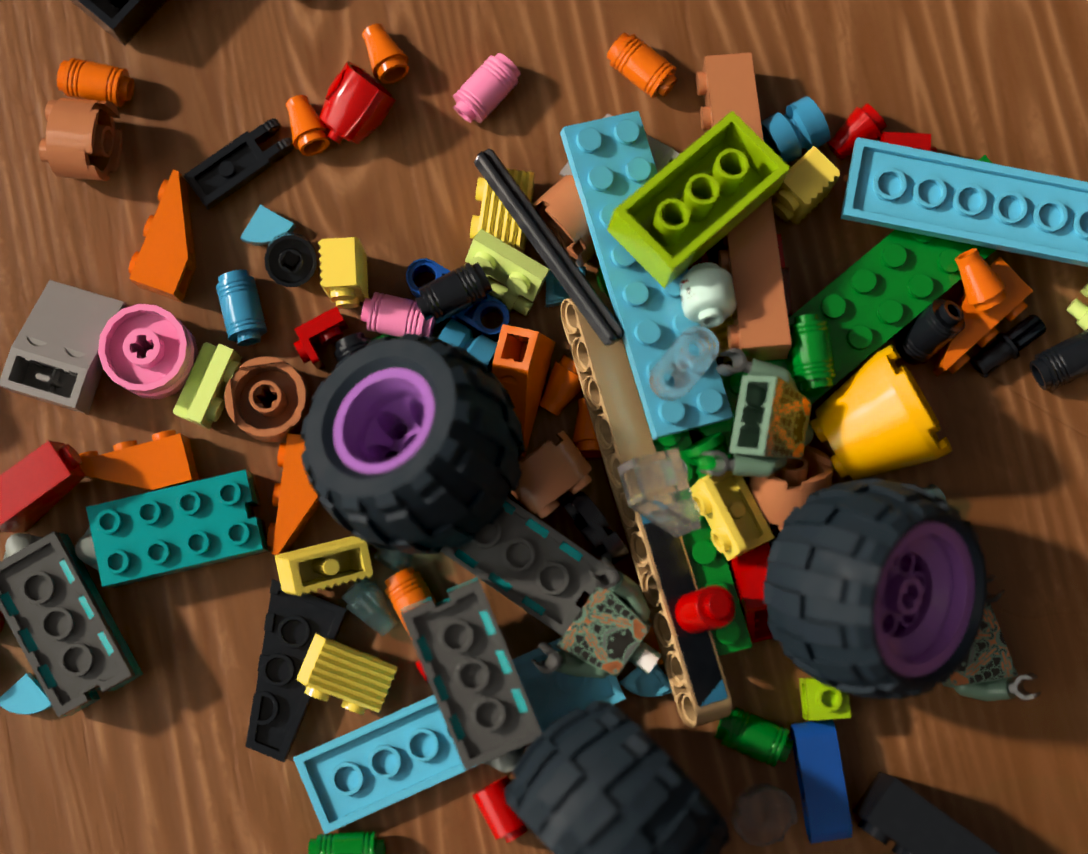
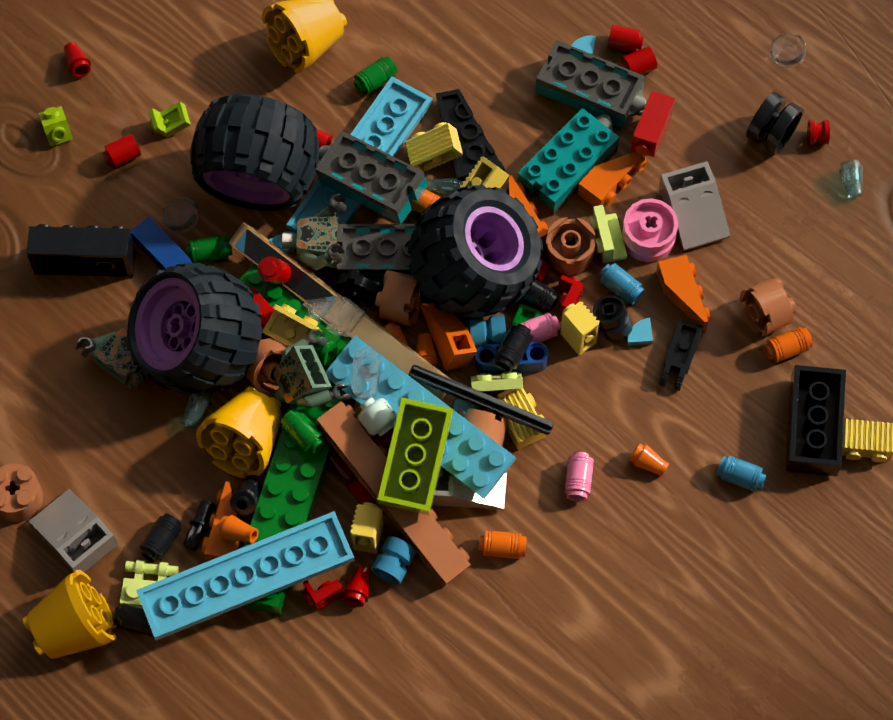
camera: 145 degrees right, 15 degrees down
orange cone [286,95,330,156] -> none
red helmet [319,62,396,144] -> none

